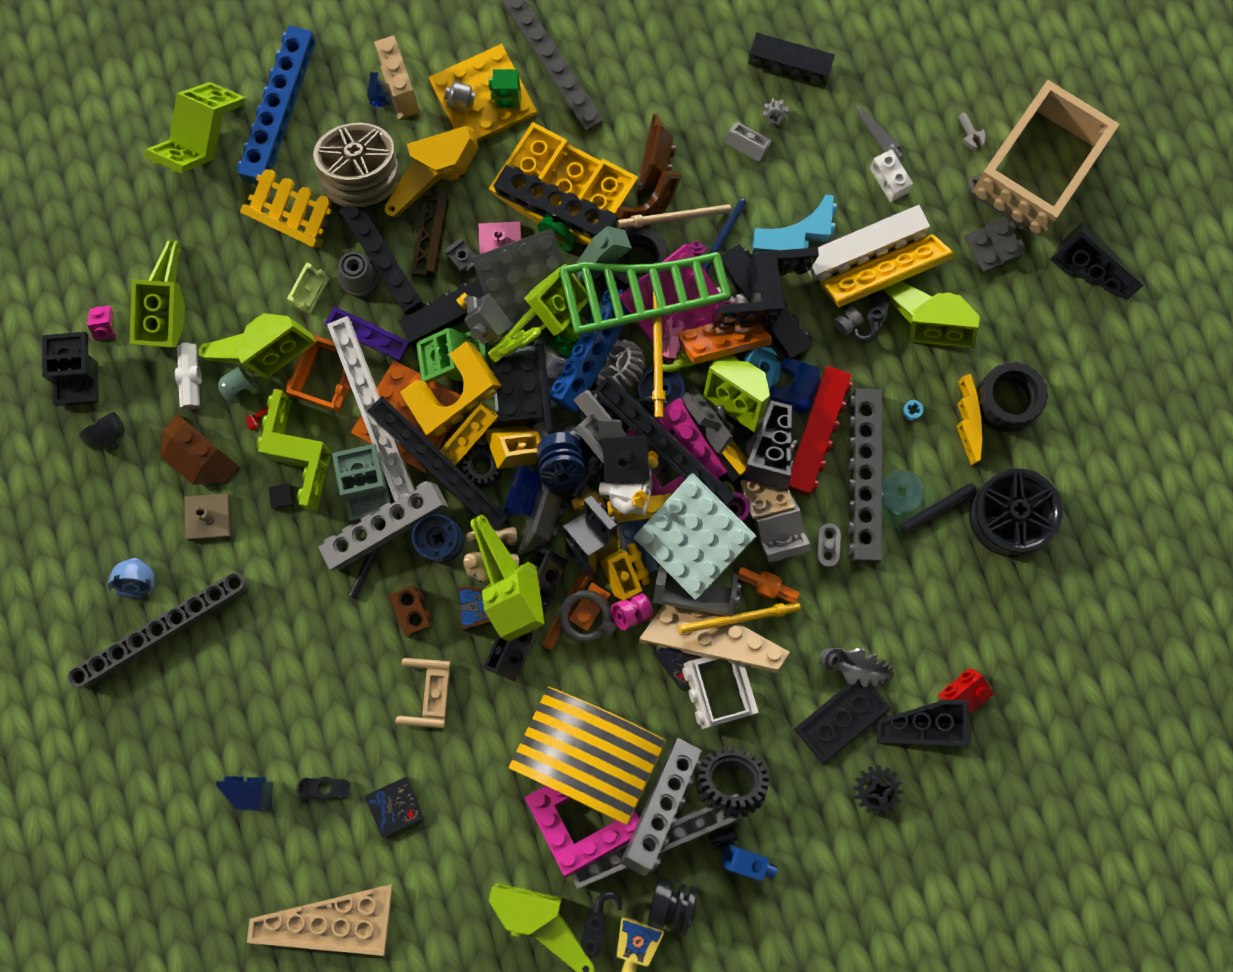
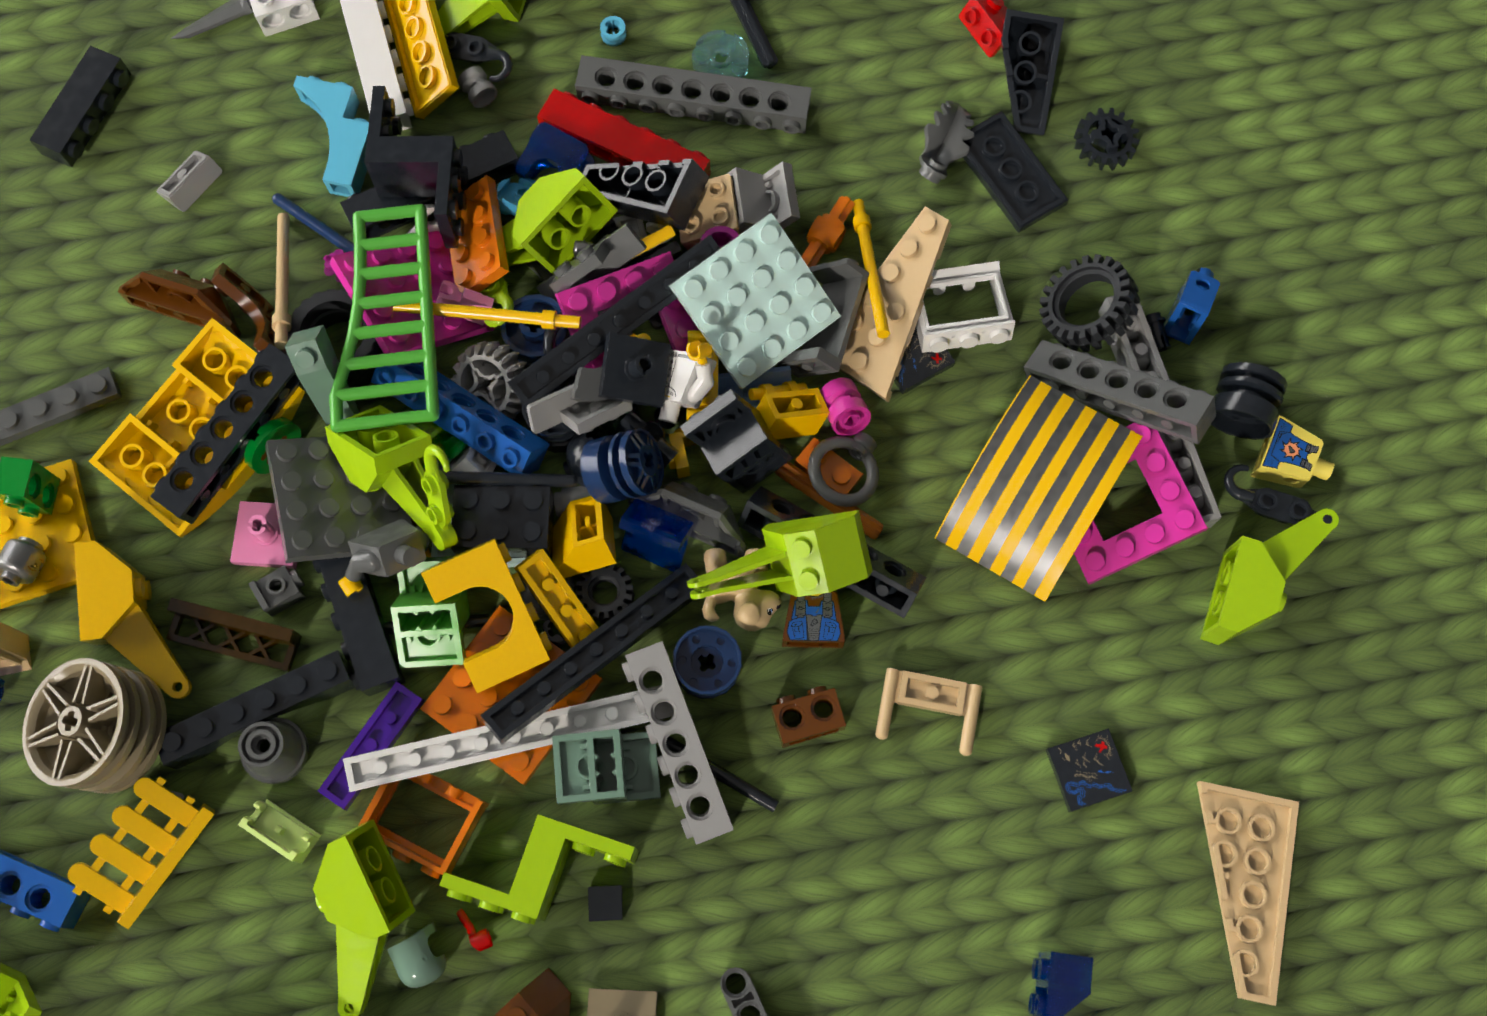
camera: 85 degrees left, 5 degrees down
black piece [296,776,351,799] -> none
light grey gear [763,98,789,126] -> none
light grey plate [817,523,841,568] -> none

